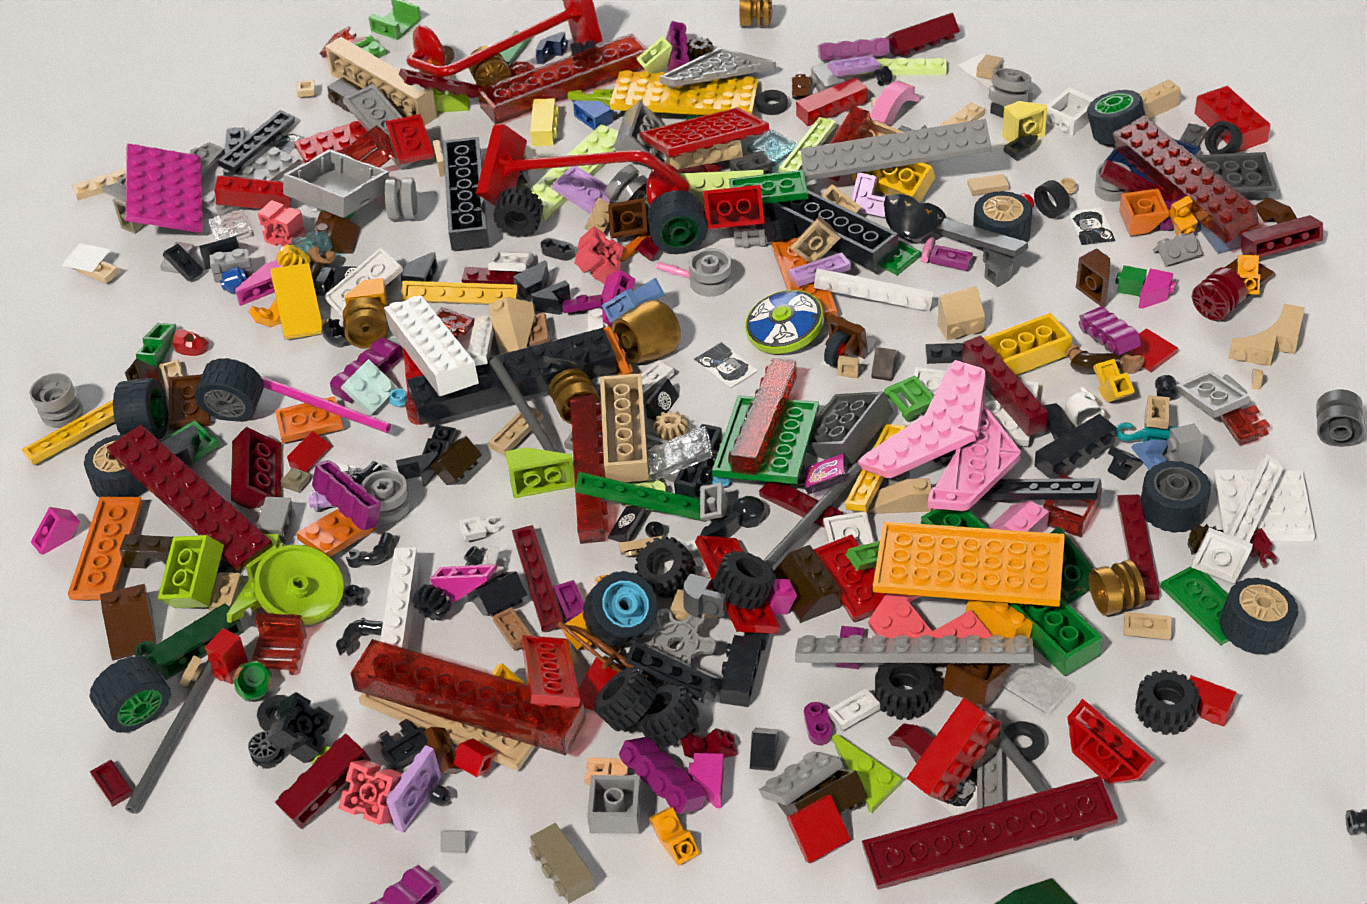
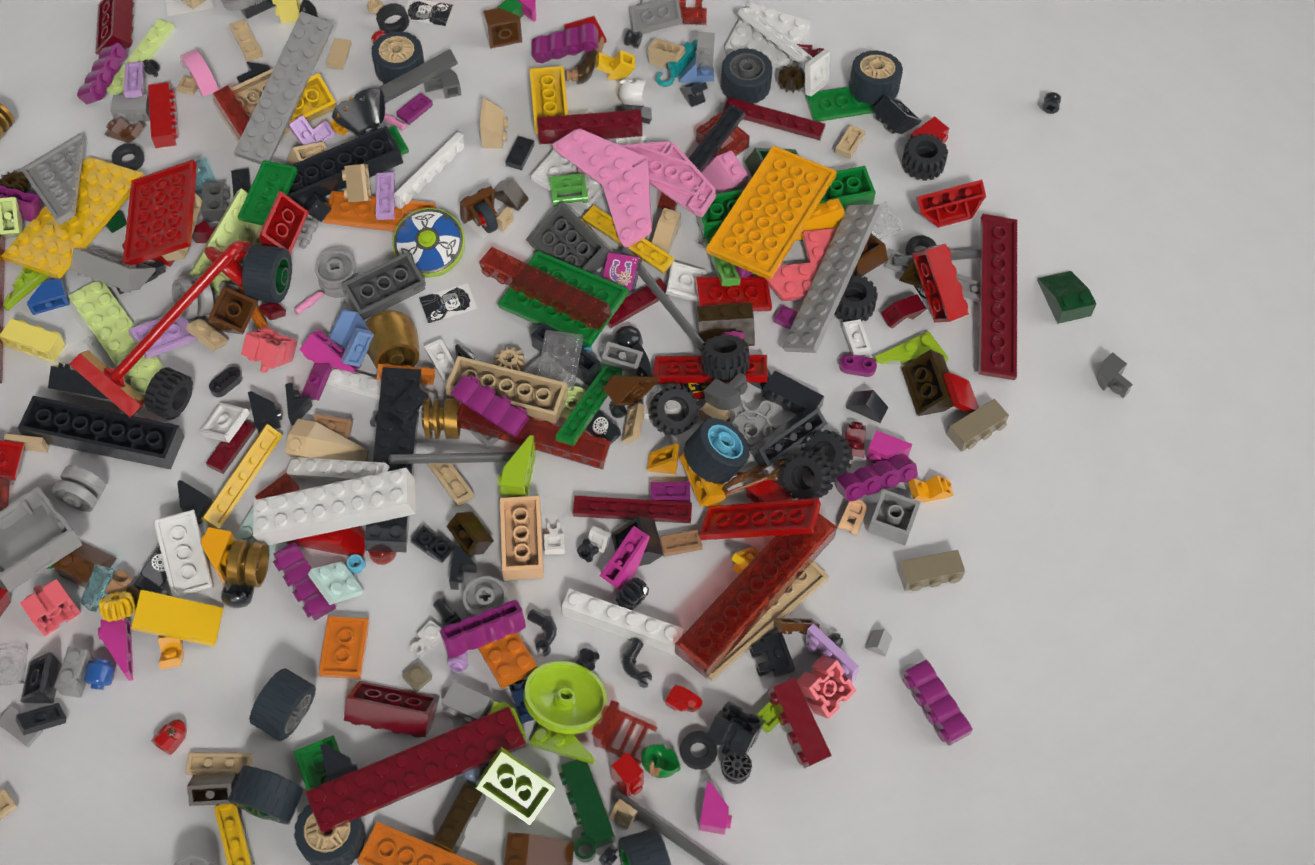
camera: 75 degrees left, 15 degrees up
green slope [136,323,177,368] -> none
reddish brown tile [168,374,211,430] -> none
tan plate [209,572,242,612] -> none
dark pink piece [261,376,391,433] -> none
red slope [287,431,331,473] -> none
red brick [453,738,496,778] -> none
light grey plate [759,751,844,806] -> none
yellowish green plate [779,117,836,173] -> none
black brick [1034,414,1117,479] -> none
pearl gold wheel [1088,560,1145,616] -> none
none -> dark grey brick [342,252,426,320]
none -> magenta brick [450,374,529,438]
none -> light nougat brick [500,496,544,581]
none -> reddish brown slope [603,375,660,406]
none -> red rock [665,684,703,713]
none -> dark pink slope [699,782,732,835]
none -> black slope [872,95,922,135]
none -> dark tan brick [947,399,1009,452]

